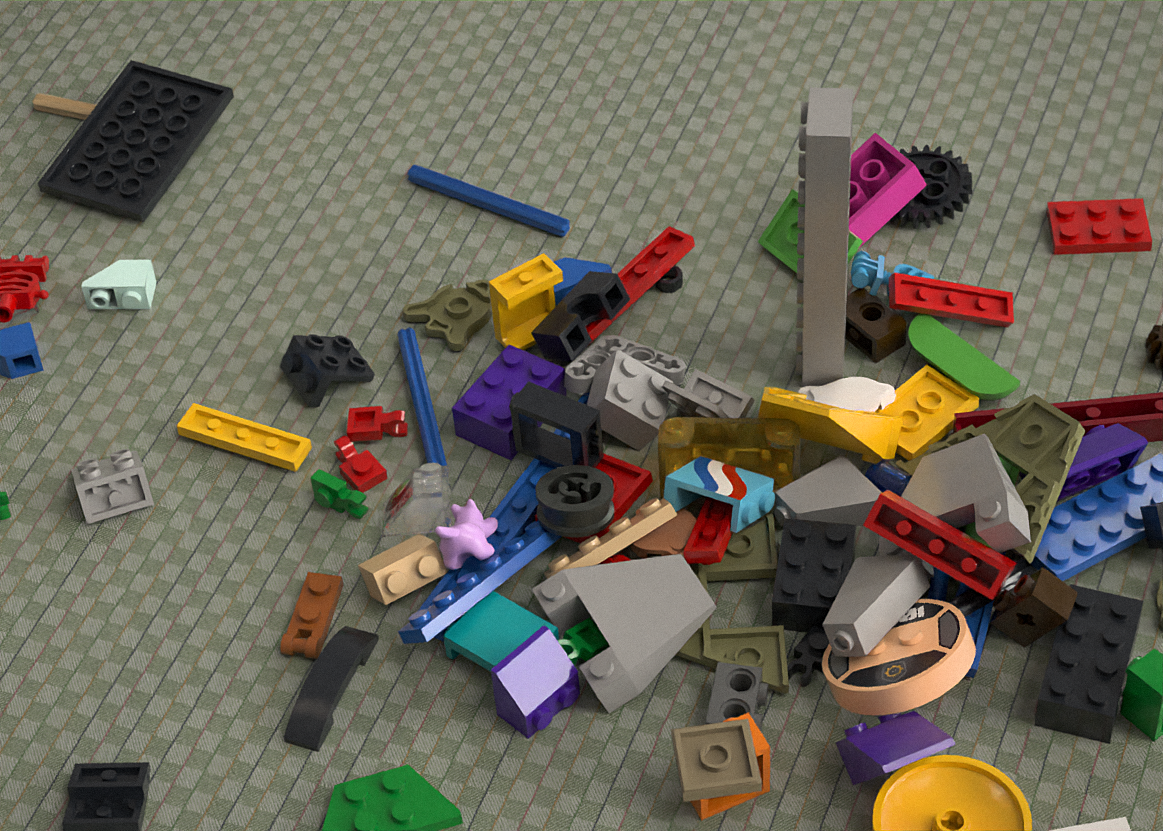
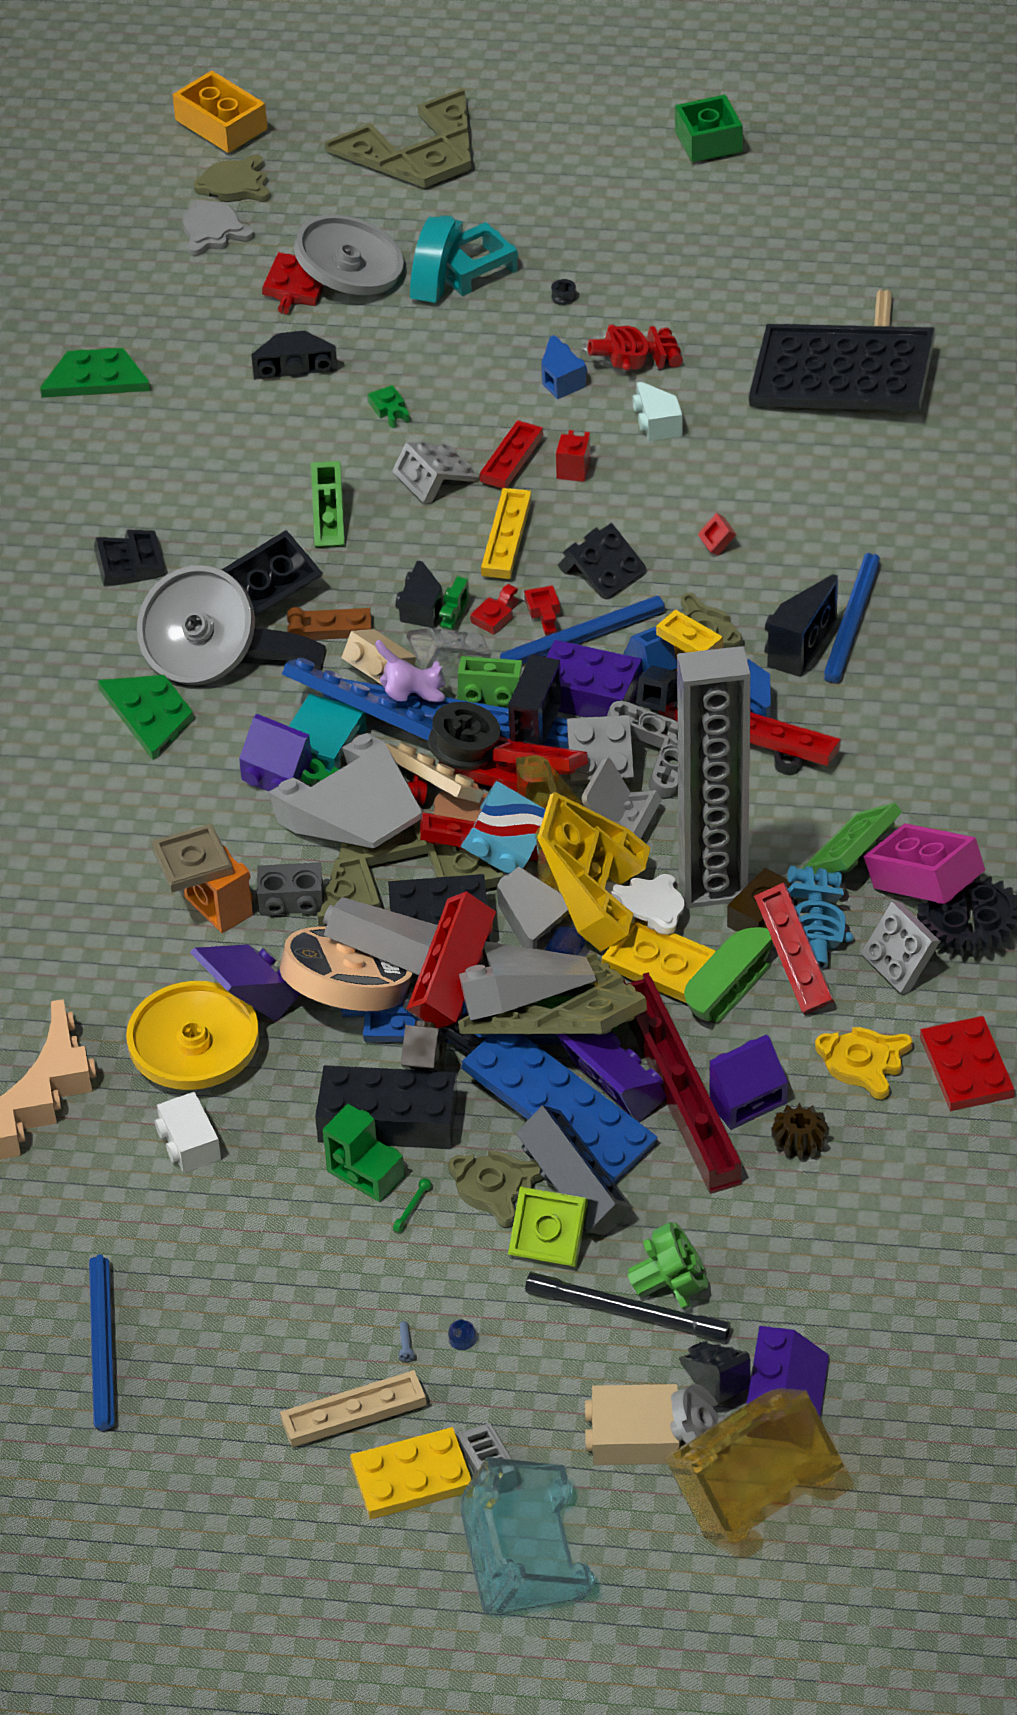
camera: 75 degrees right, 0 degrees up
none -> light grey dish [137,565,255,686]
none -> black slope [221,530,323,617]
none -> bright green slope [311,461,345,548]
none -> black slope [395,560,443,628]
none -> bright green brick [457,656,522,708]
none -> red plate [479,420,544,489]
none -> red plate [493,741,588,774]
none -> red brick [555,430,591,482]
none -> blue slope [623,626,677,673]
none -> red plate [698,513,737,556]
none -> dark purple slope [709,1034,788,1130]
none -> black slope [764,574,838,677]
none -> yellow tile [815,1027,913,1099]
none -> light grey plate [861,901,940,993]

